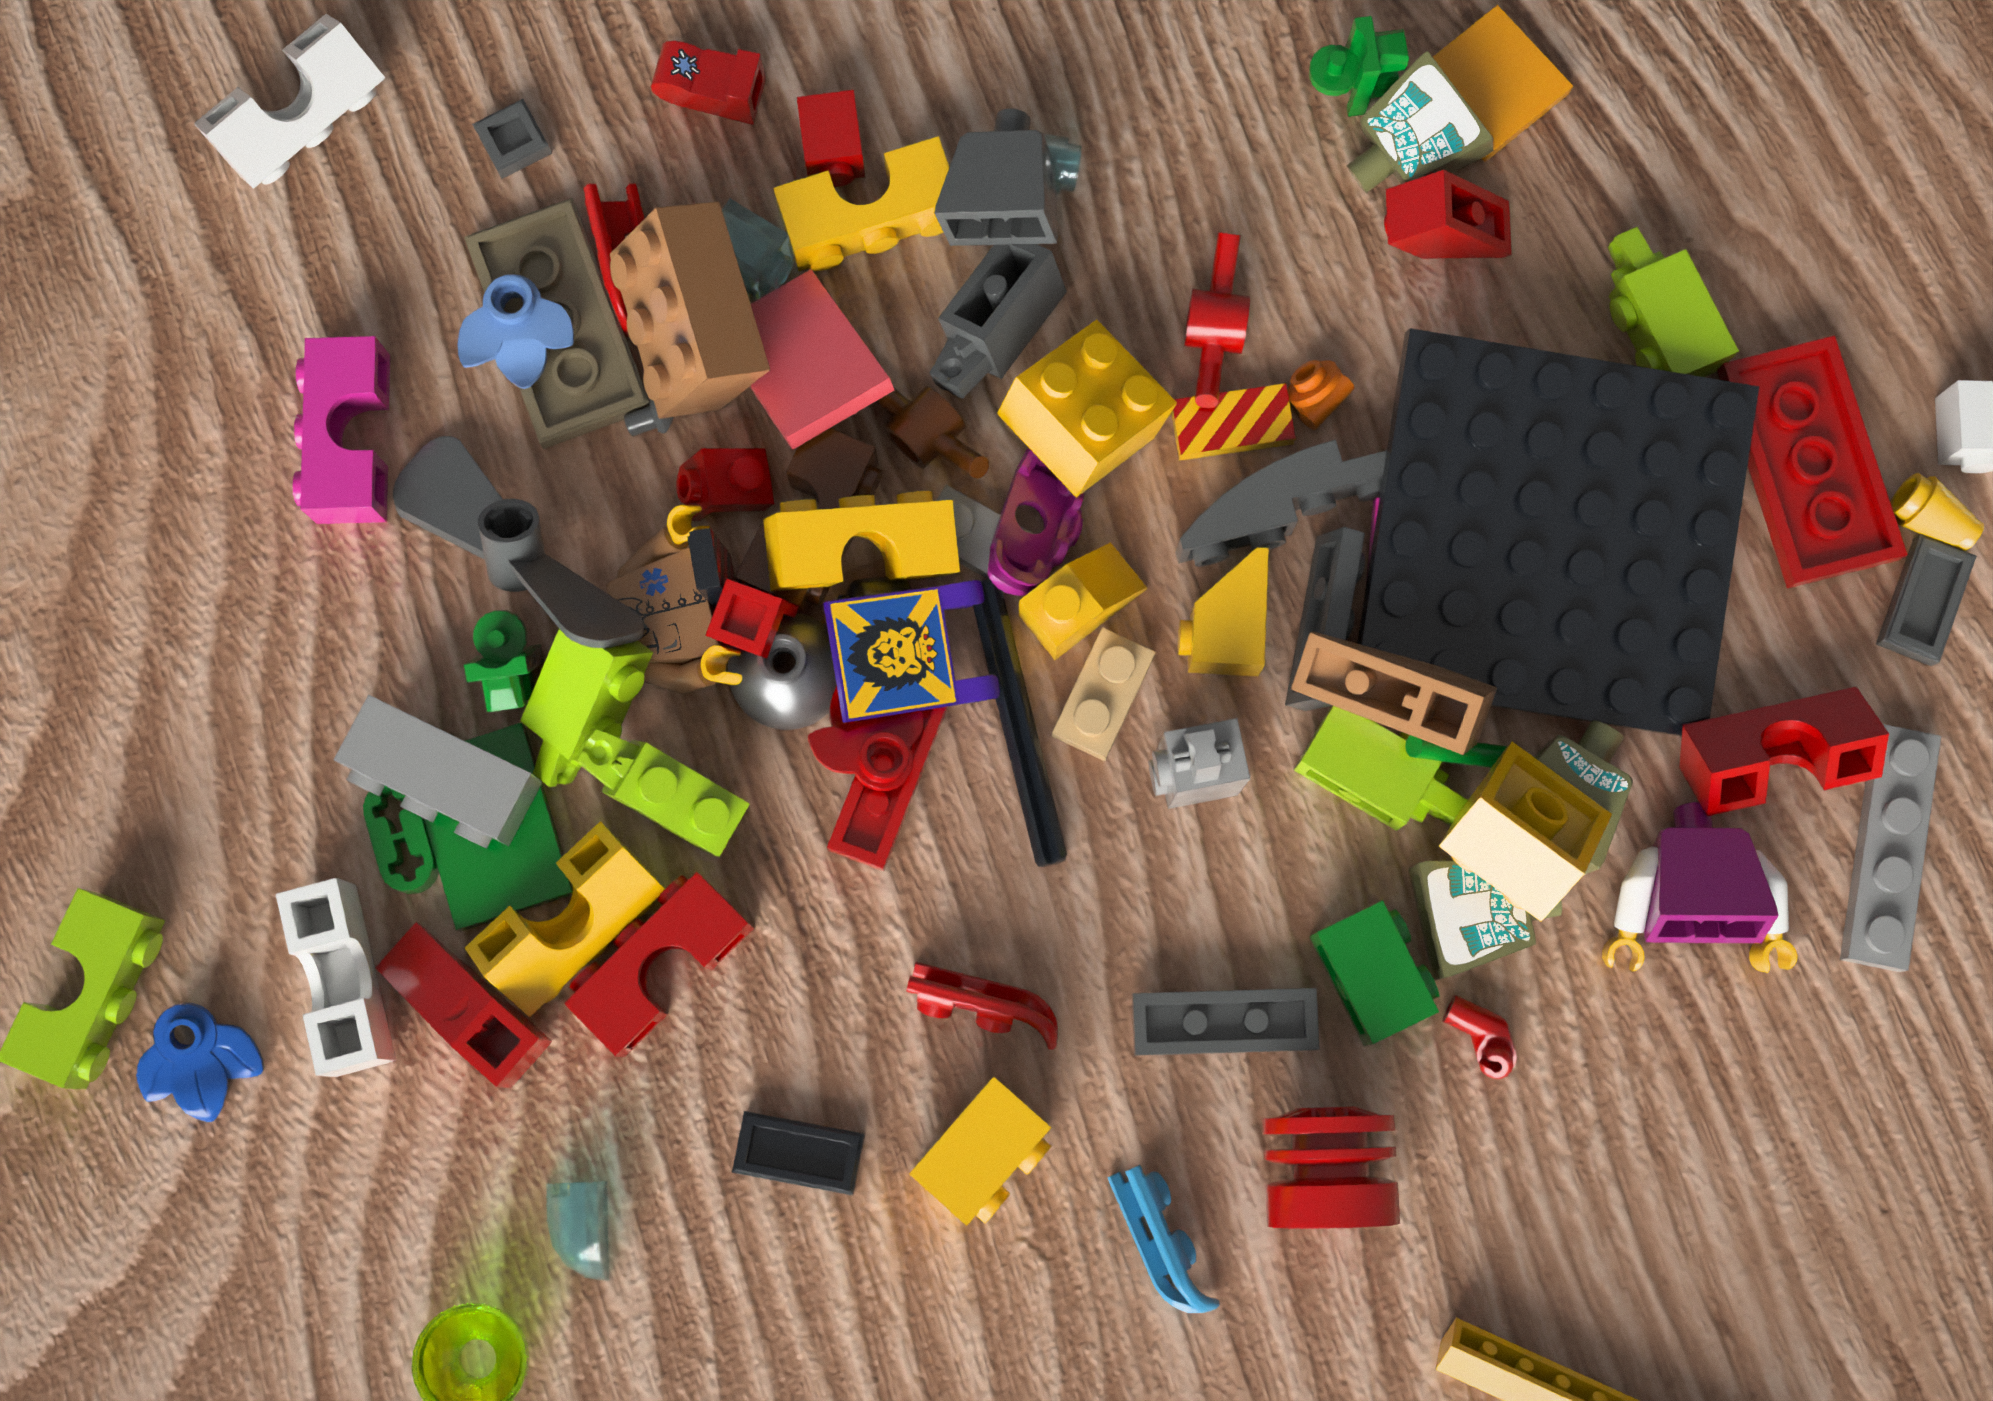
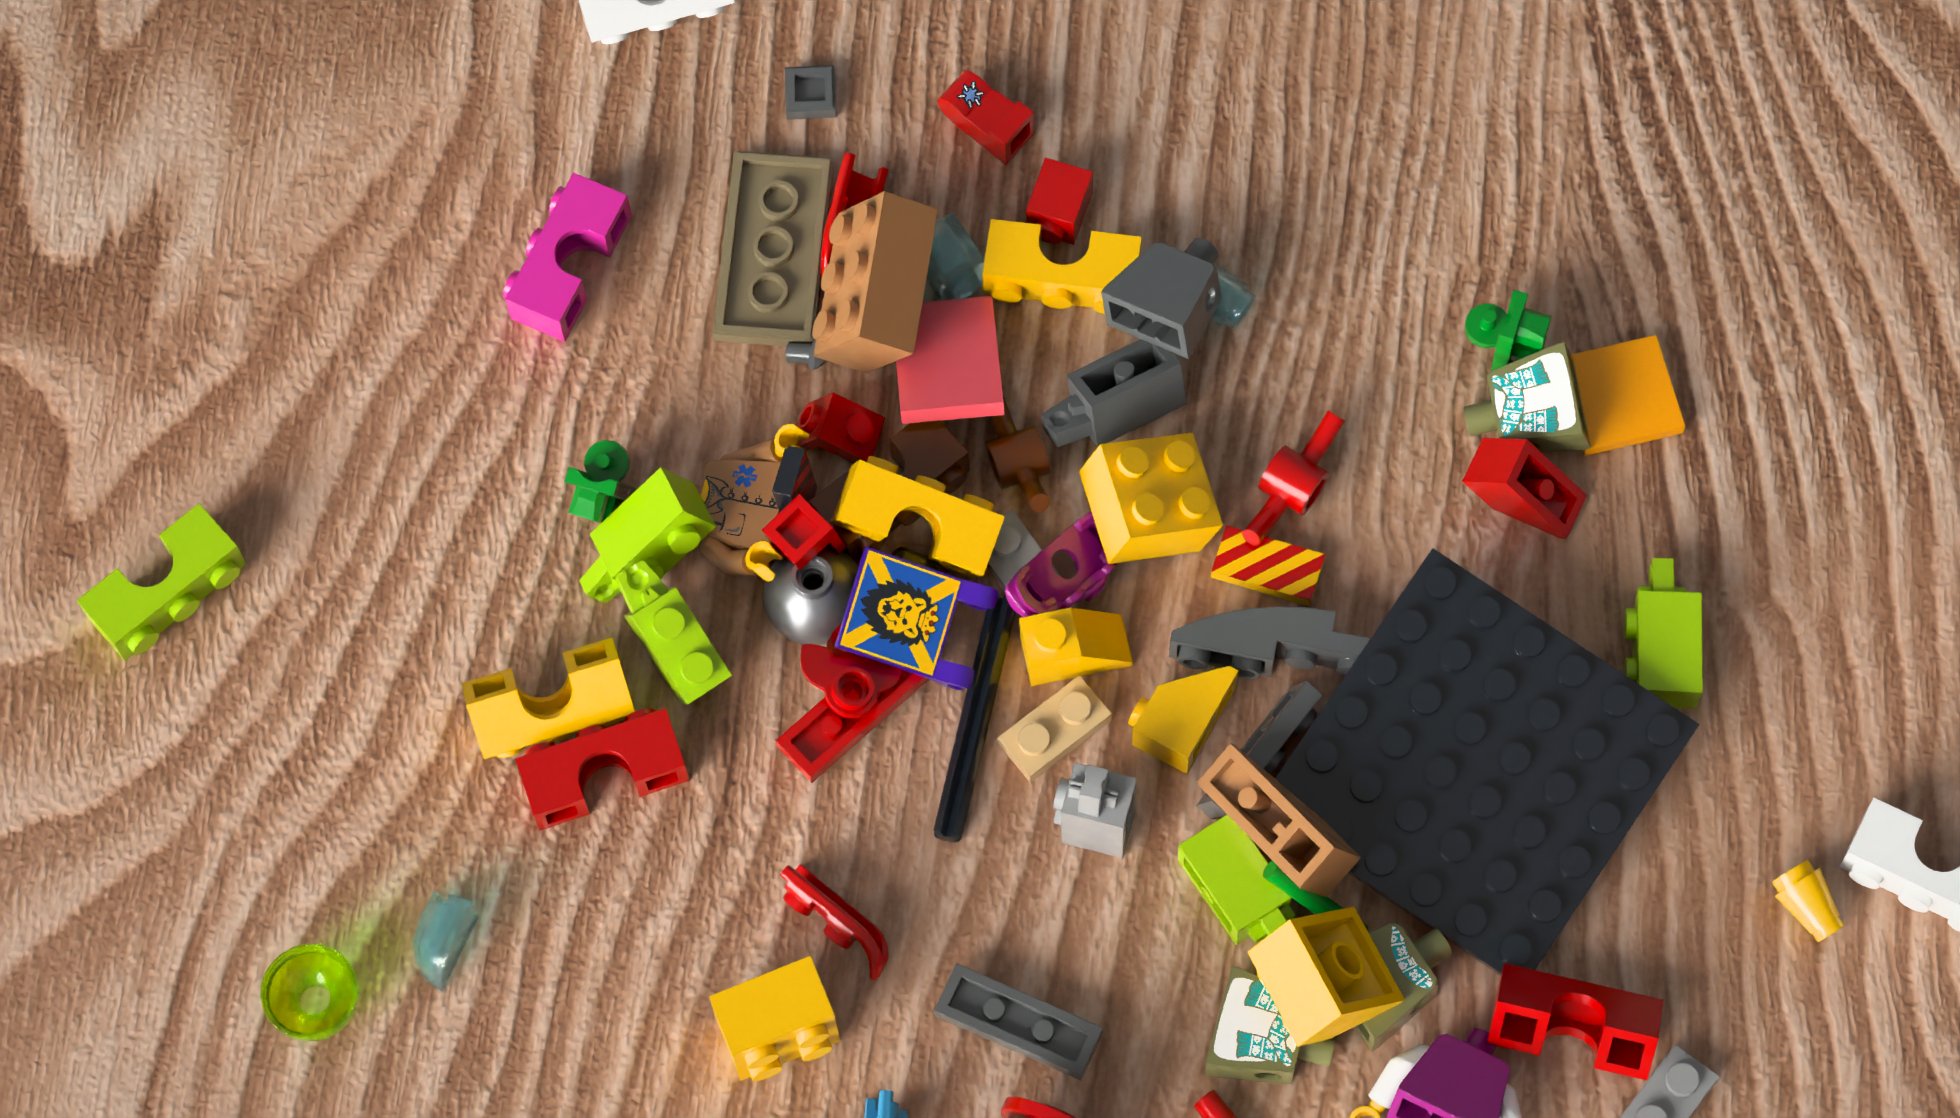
camera: 30 degrees right, 10 degrees down
blue plate [136,1002,264,1122] -> none
white arch [276,878,396,1077] -> none
light grey brick [334,695,542,849] -> none
green beam [363,786,439,894] -> none
red slope [375,922,552,1088] -> none
dark grey piece [393,436,644,648] -> none
green tile [423,723,573,932] -> none
medium blue plate [457,274,574,389] -> none
black tile [732,1111,865,1195] -> none
orange plate [1287,360,1355,430] -> none
green brick [1309,901,1440,1046] -> none
red plate [1717,335,1908,589] -> none
dark grey tile [1876,534,1977,666] -> none

